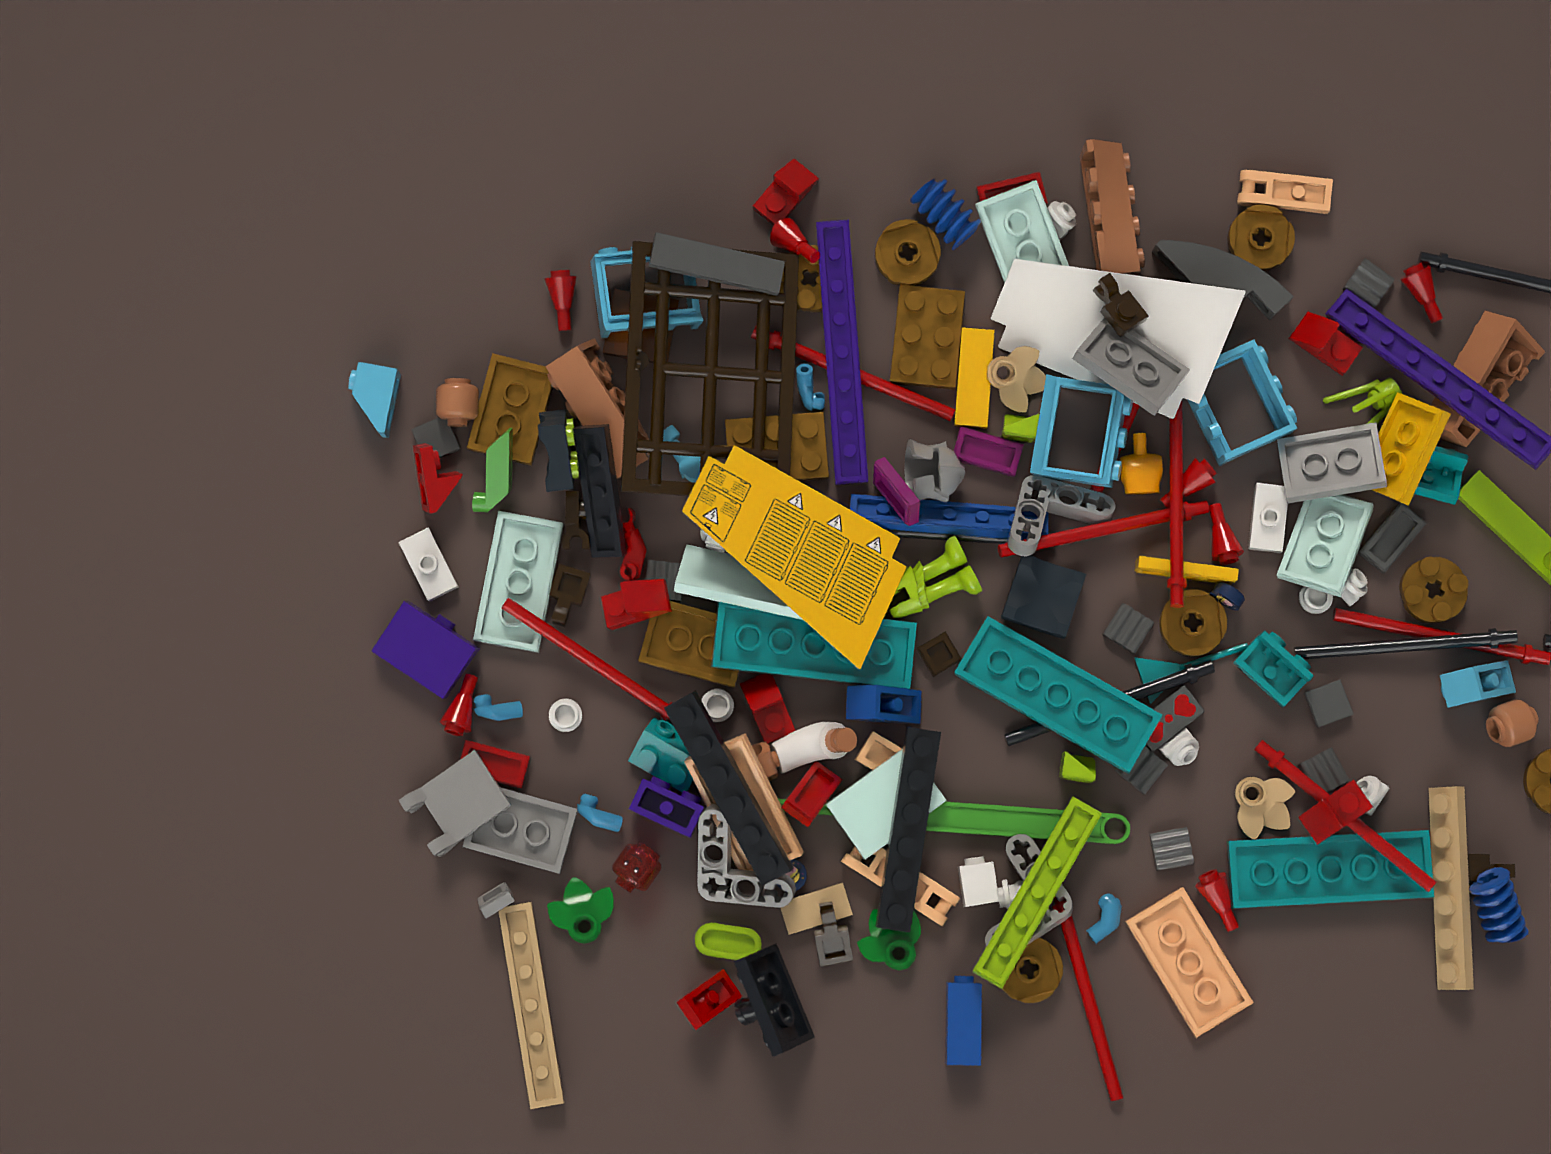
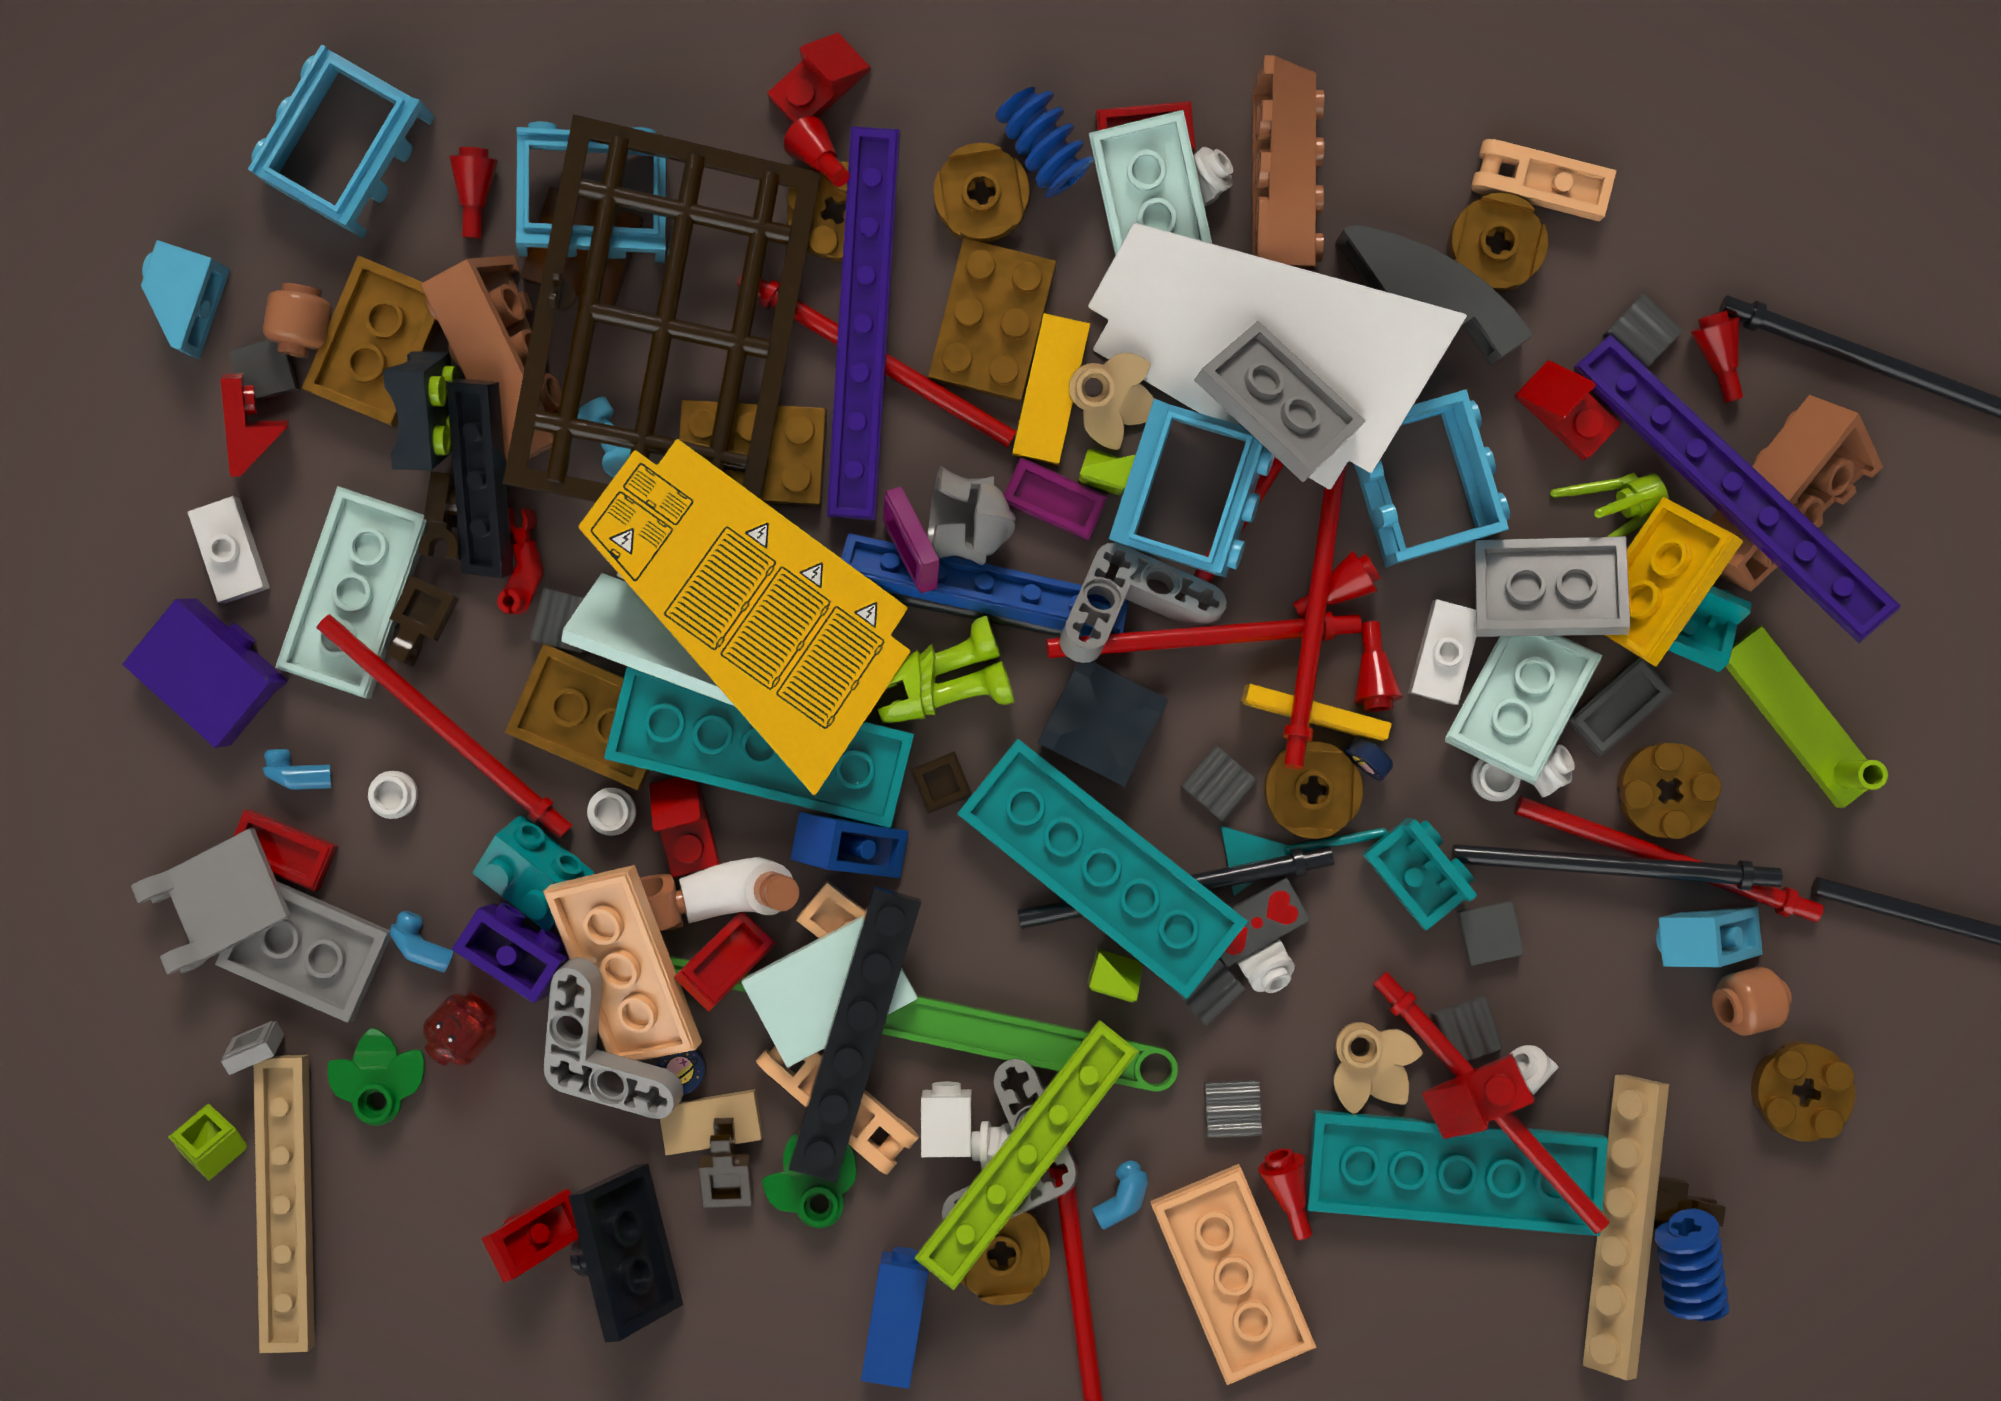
camera: 15 degrees right, 5 degrees up
red cone [439,674,478,736] -> none
bright green piece [472,428,513,512] -> none
red slope [601,579,672,630] -> none
dark grey tile [648,232,785,296] -> none
black plate [664,690,794,886] -> none
lime tile [695,923,762,960] -> none
dark azure arm [796,364,825,412] -> none
dark brown plate [1093,273,1149,337] -> none
light orange piece [1120,433,1163,495] -> none
none -> lime slope [168,1103,247,1181]
none -> medium azure window [248,44,435,239]

